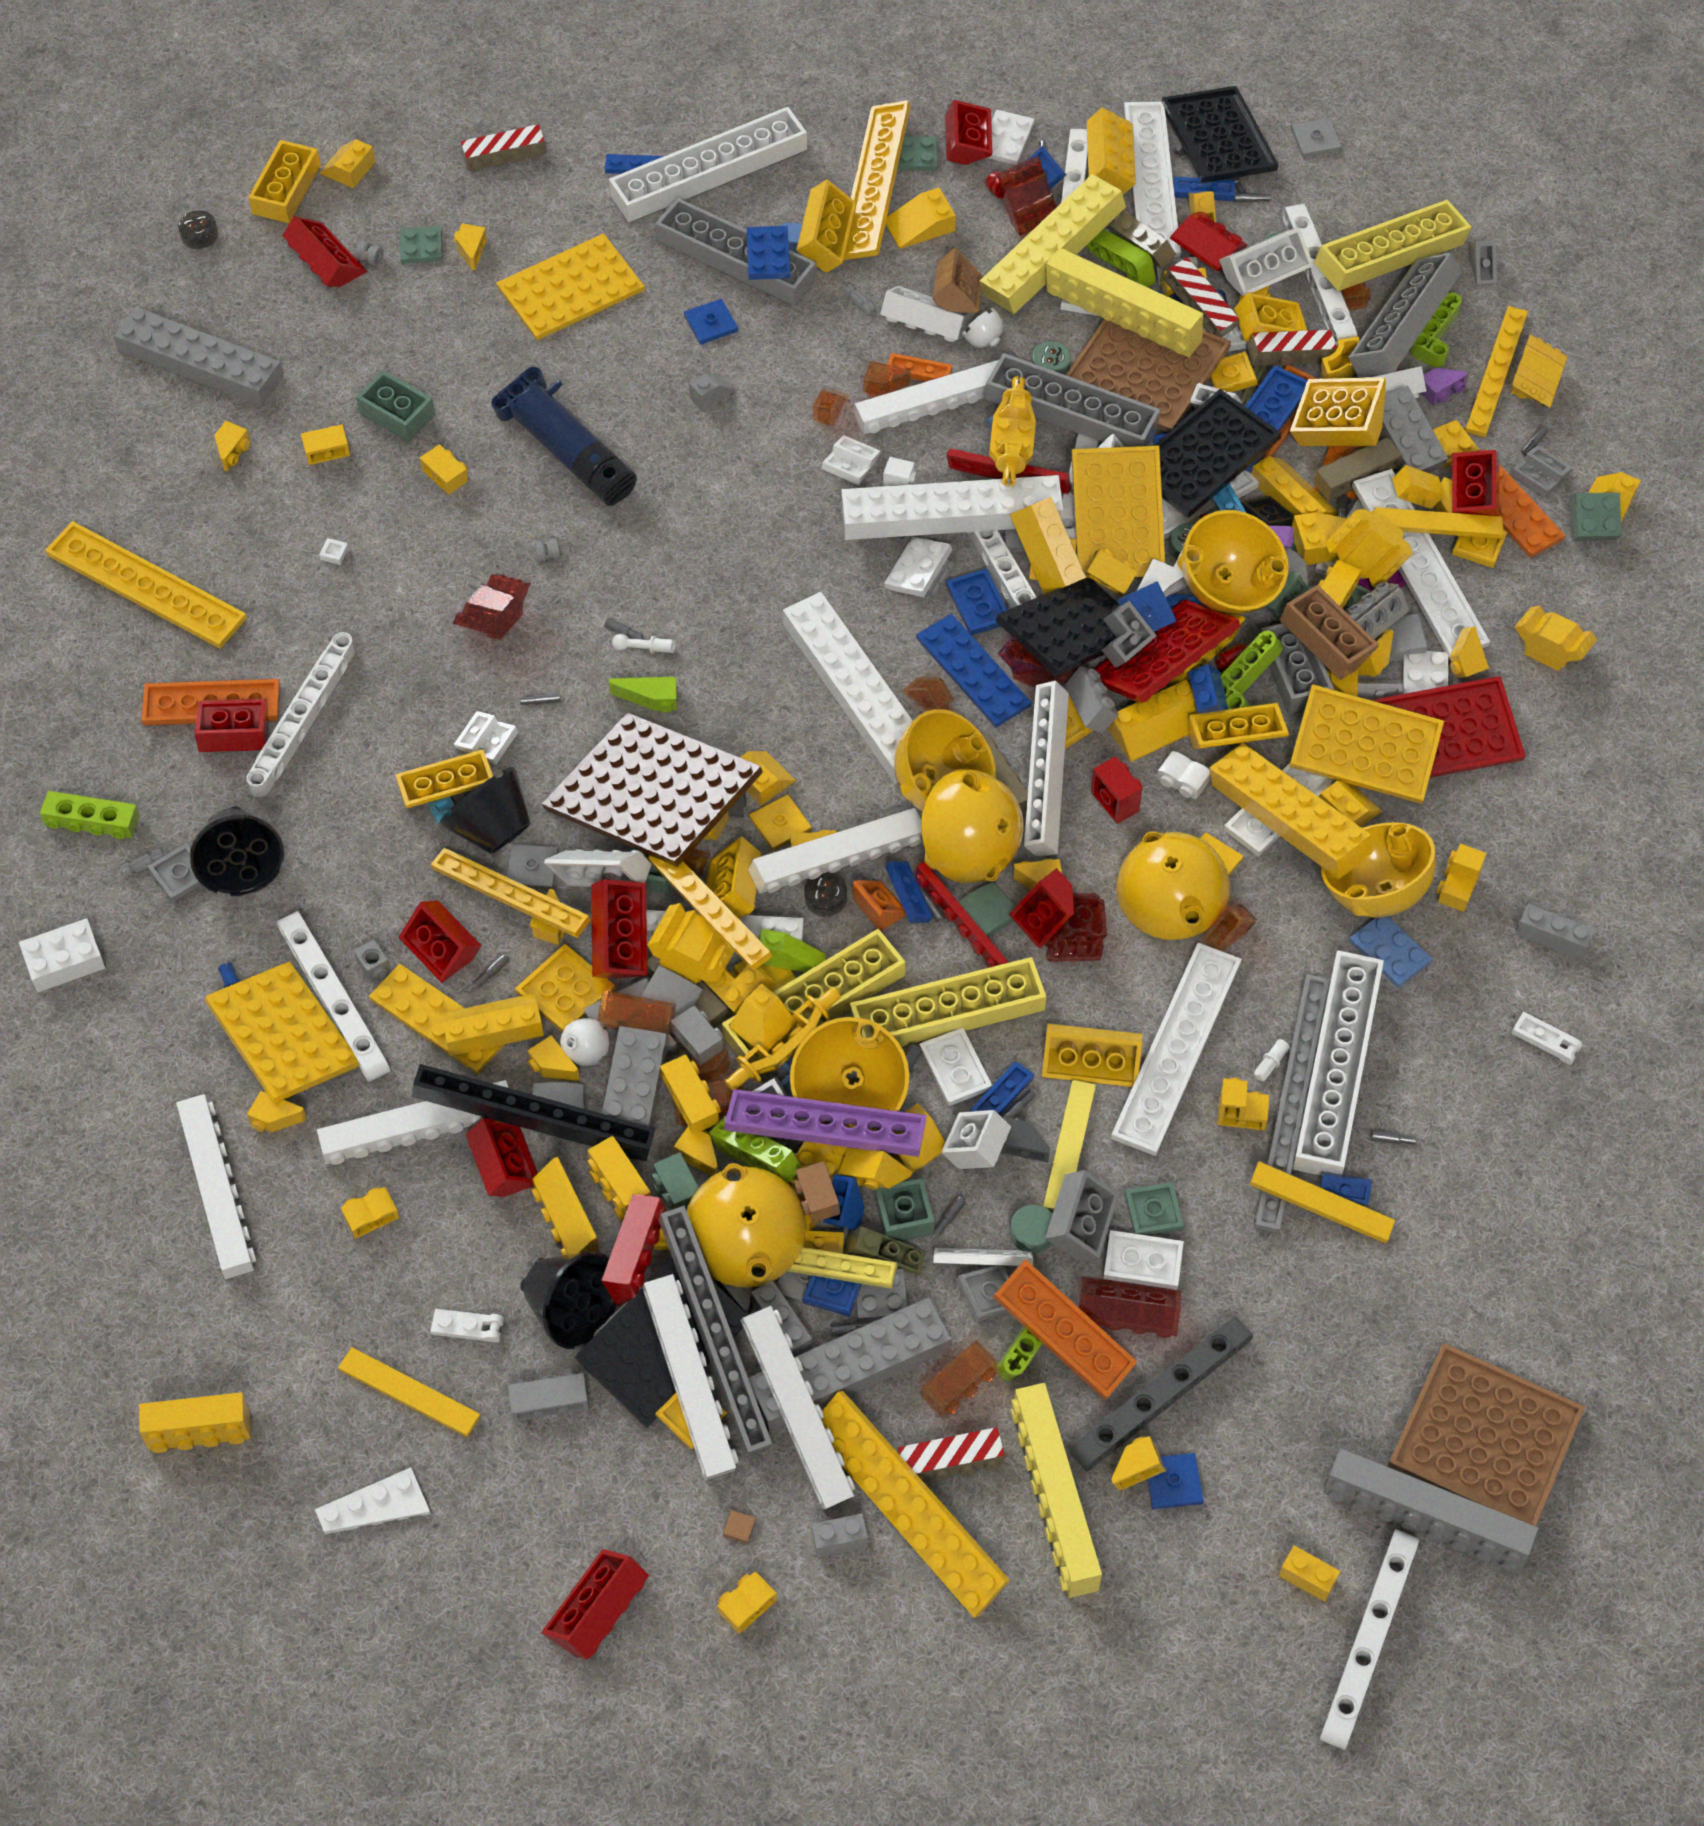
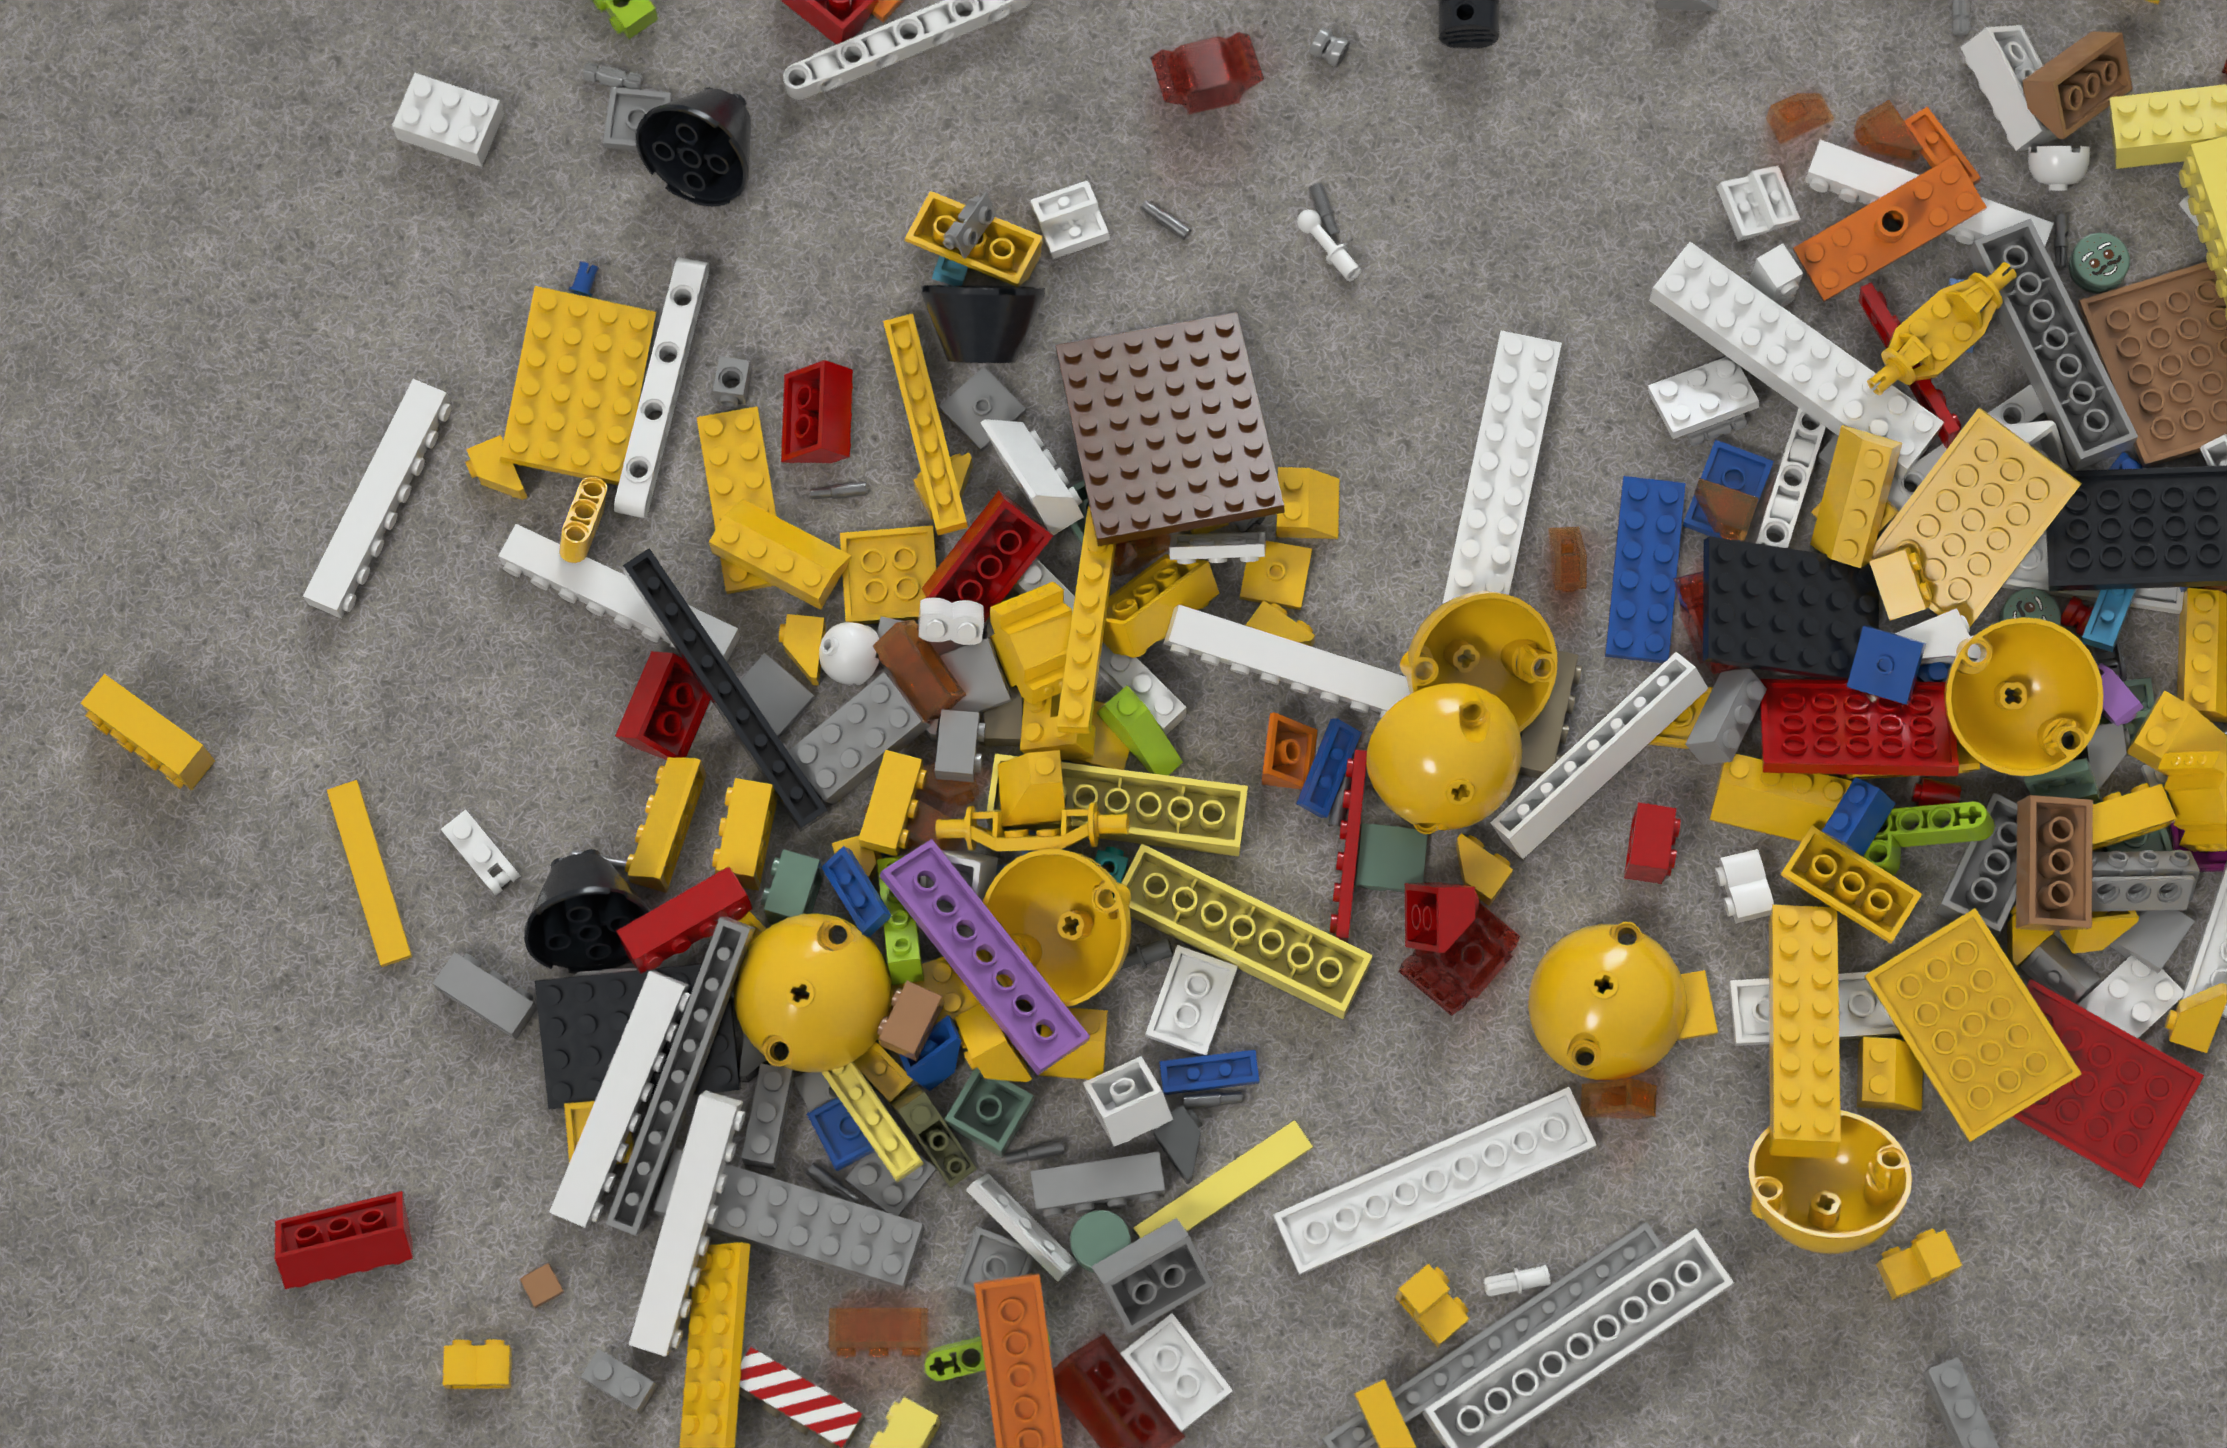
camera: 45 degrees right, 15 degrees up
white wing [315,1467,431,1534] -> none
yellow brick [341,1187,399,1239] -> none
lime slope [609,677,677,713] -> none
clear smoke head [804,872,847,917] -> none
yellow slope [1042,1023,1142,1087] -> none
light grey brick [1102,601,1156,668] -> none
sand green plate [1124,1182,1184,1236] -> none
black plate [1241,496,1294,526] -> none
medium blue plate [1349,917,1433,988] -> none
none -> yellow beam [559,477,607,563]
none -> blue plate [821,846,892,937]
none -> white brick [918,597,984,645]
none -> light grey hinge [943,192,996,258]
none -> light grey brick [1030,1152,1165,1218]
none -> white plate [1169,532,1266,564]
none -> clear orange slope [1694,478,1759,542]
none -> orange plate [1793,155,1987,302]

